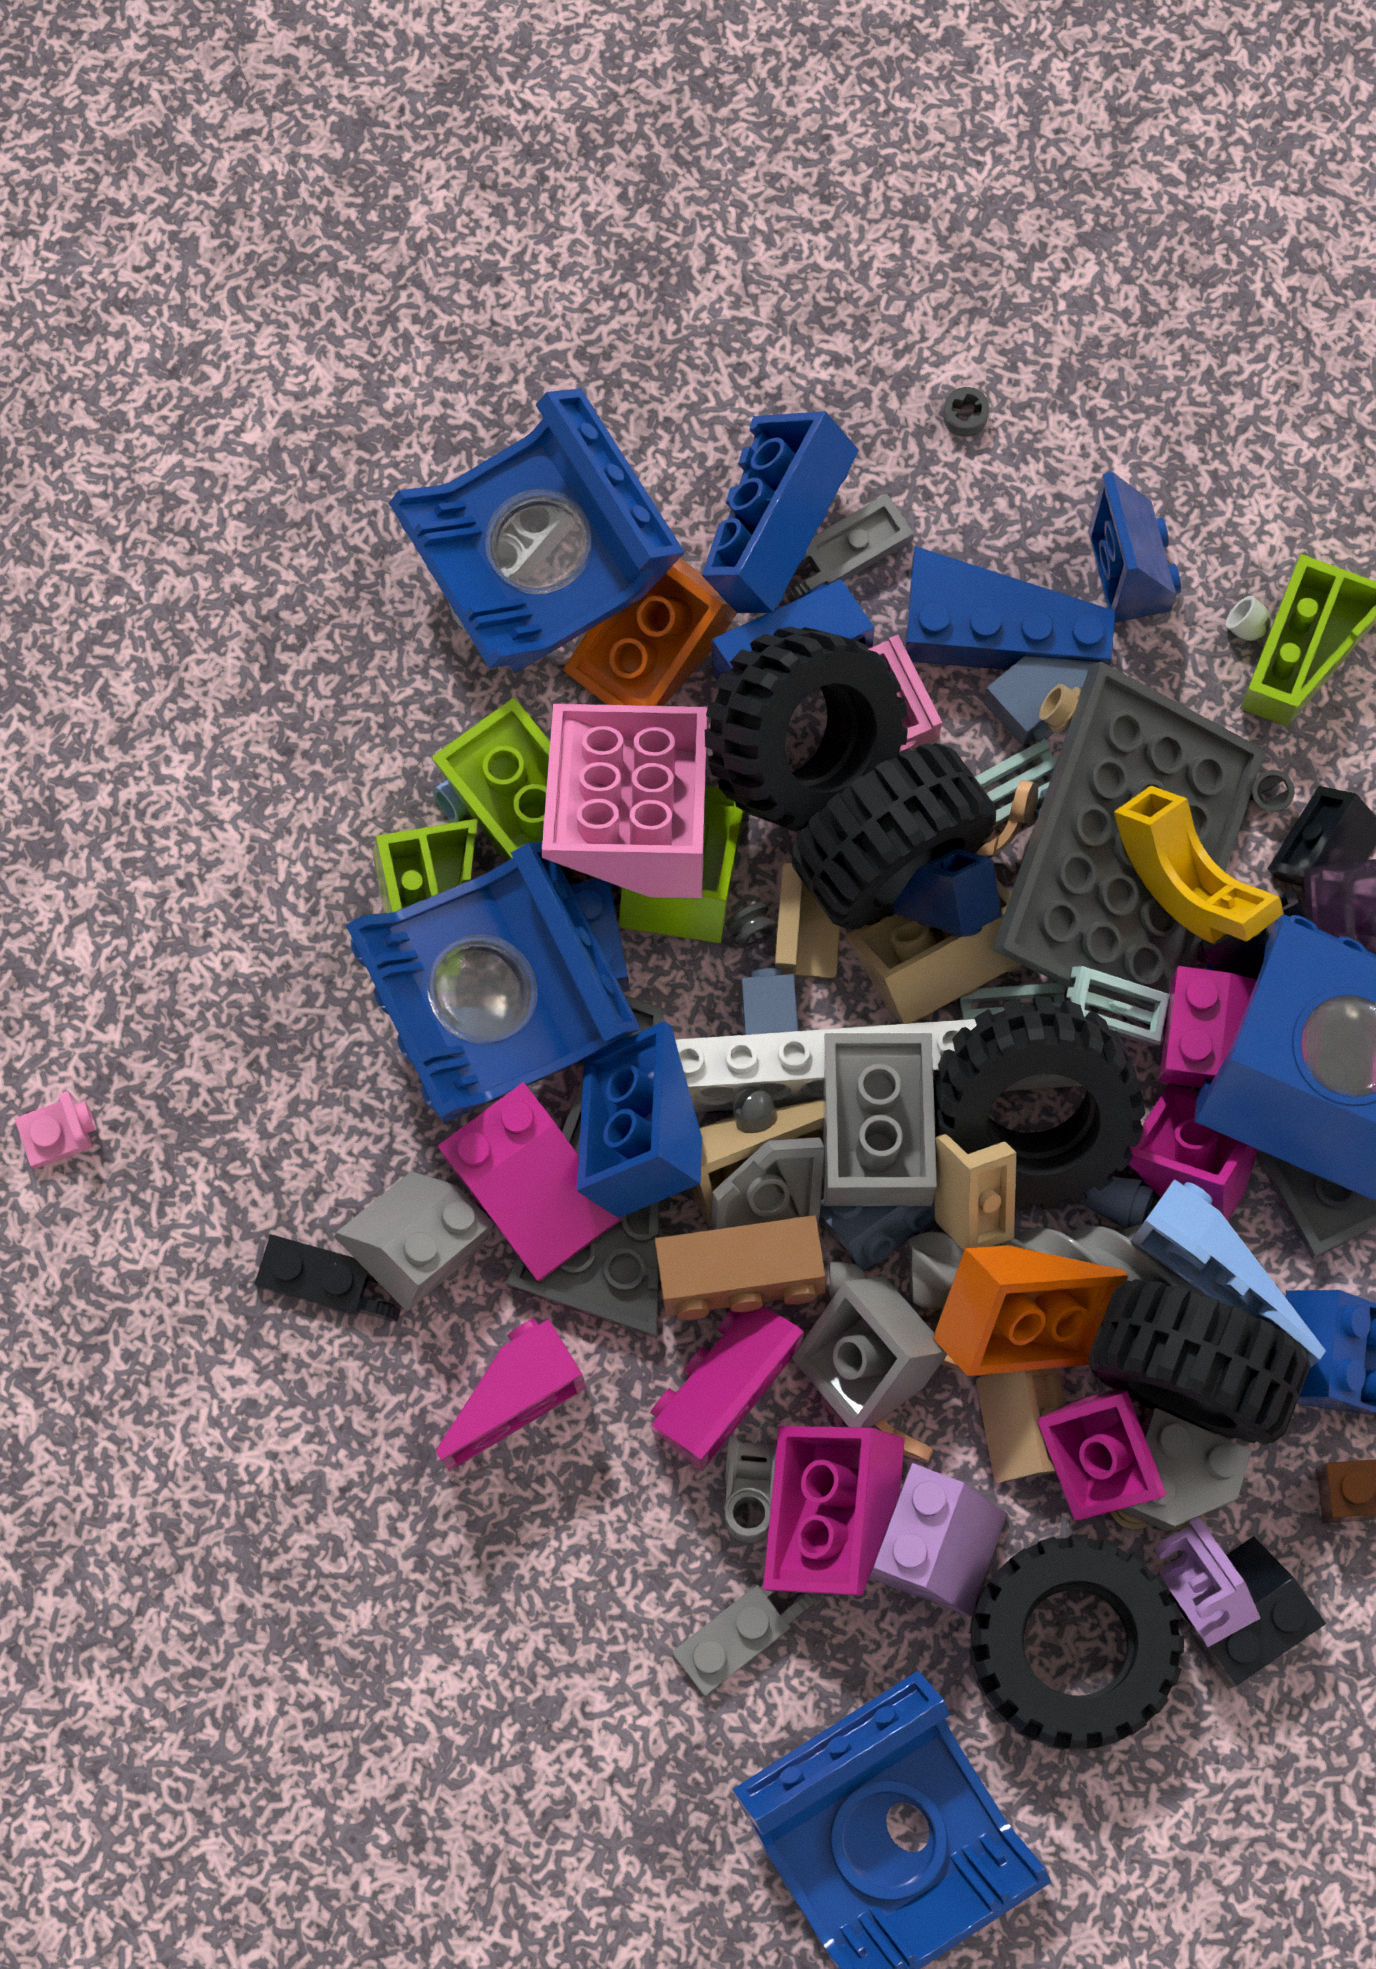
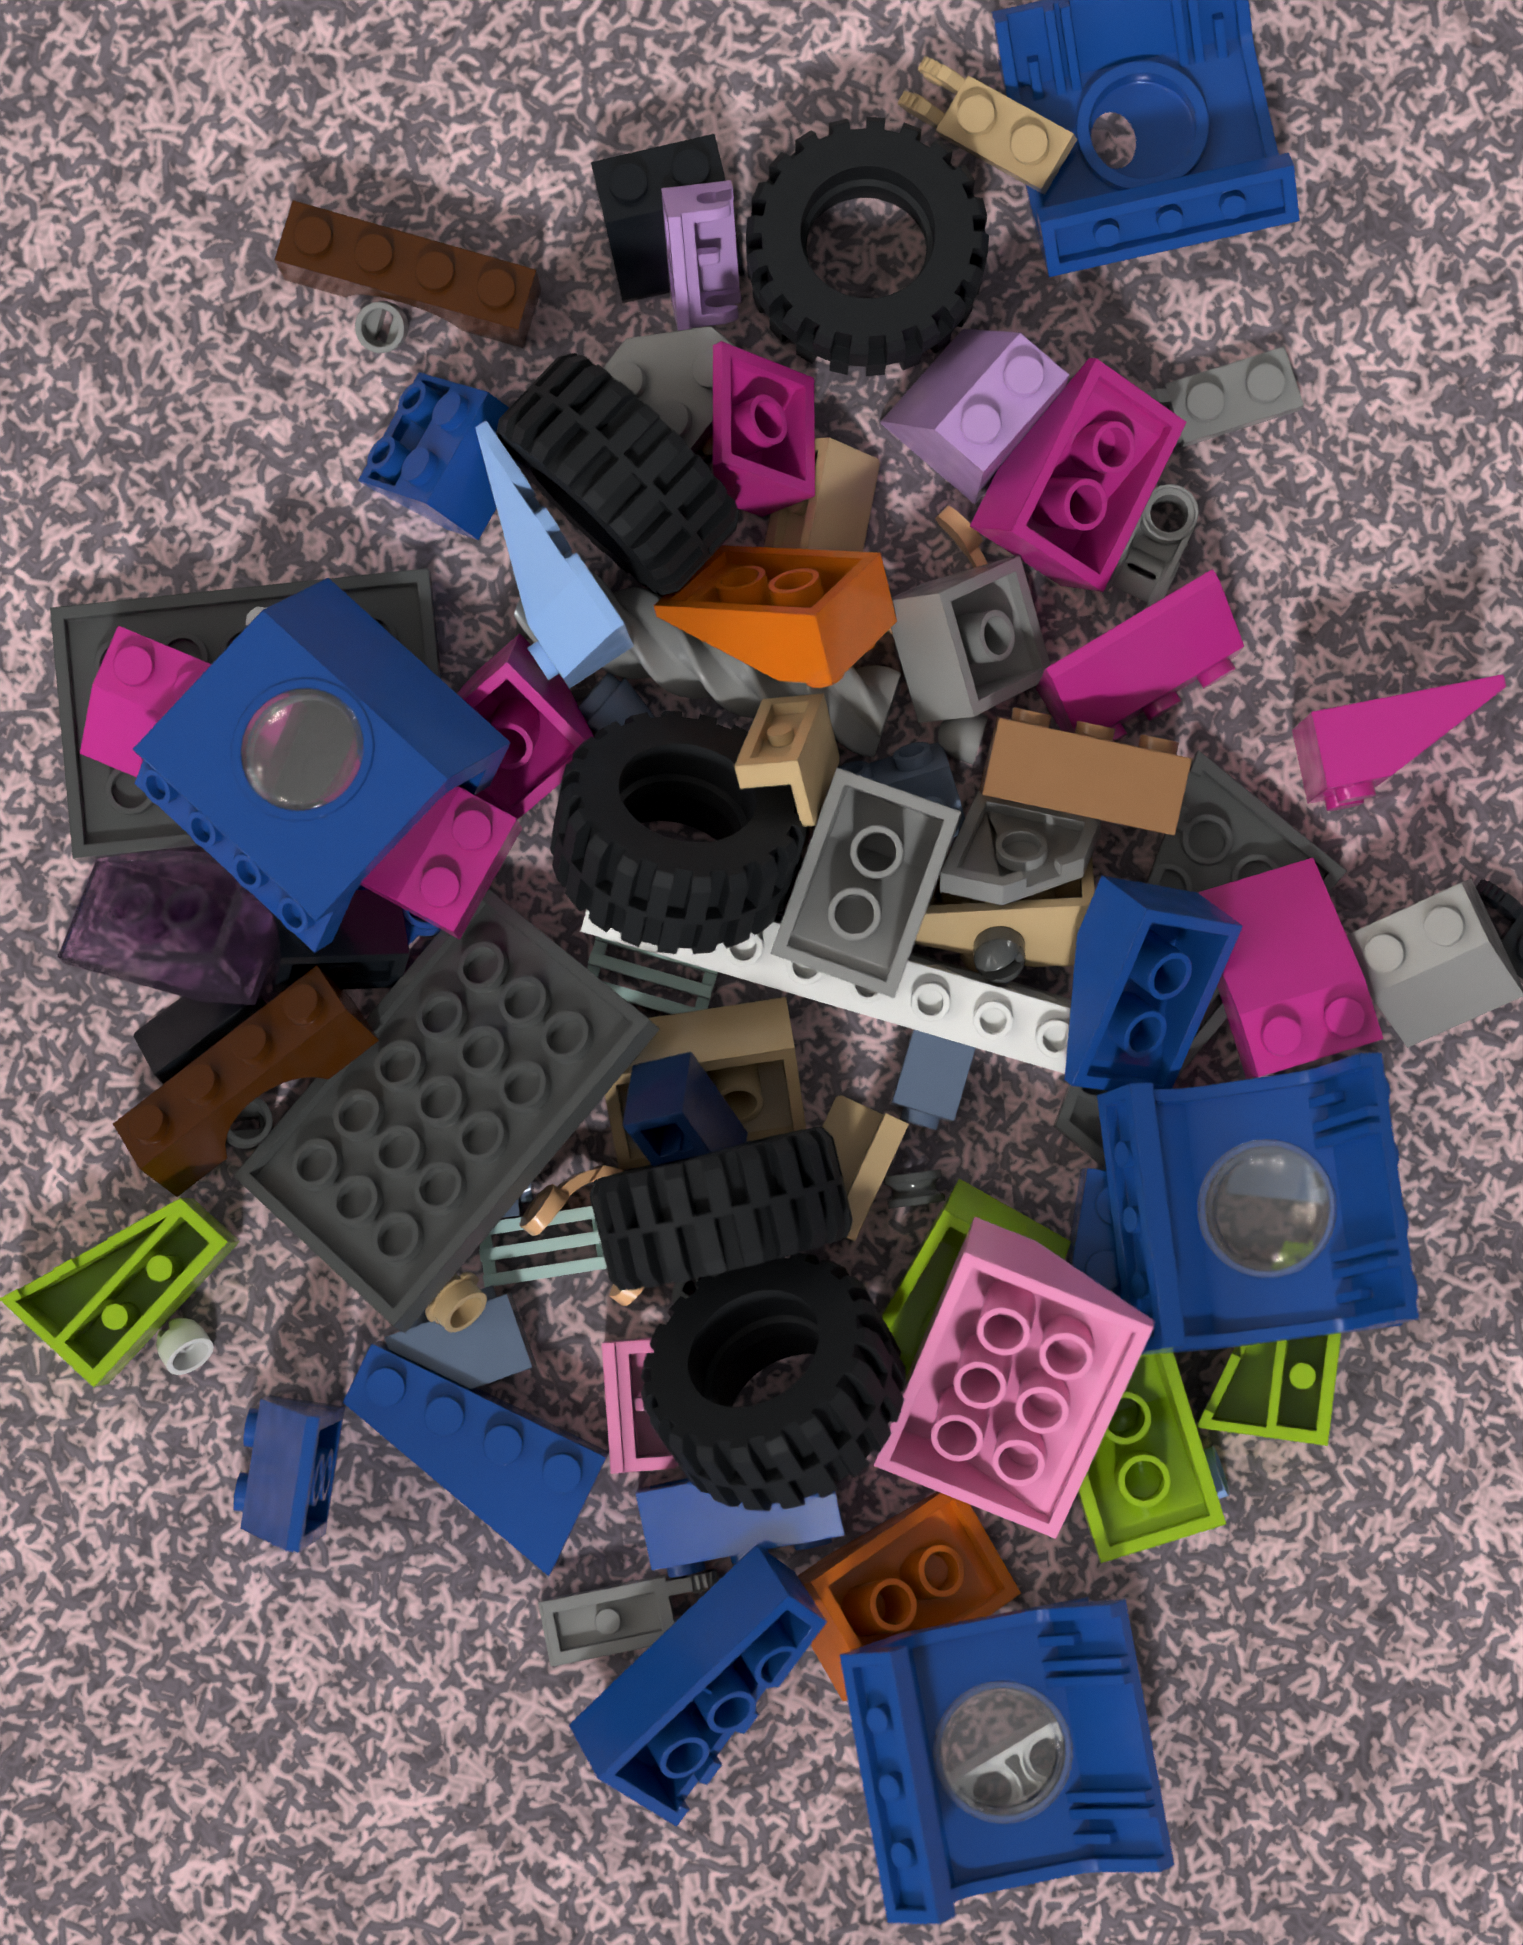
camera: 160 degrees left, 10 degrees up
dark grey bush [943,387,989,437] -> none
light aqua tile [1066,966,1170,1046] -> none
yellow arch [1114,786,1284,944] -> none
none -> reddish brown arch [113,965,379,1197]
none -> tan hinge [897,57,1077,195]

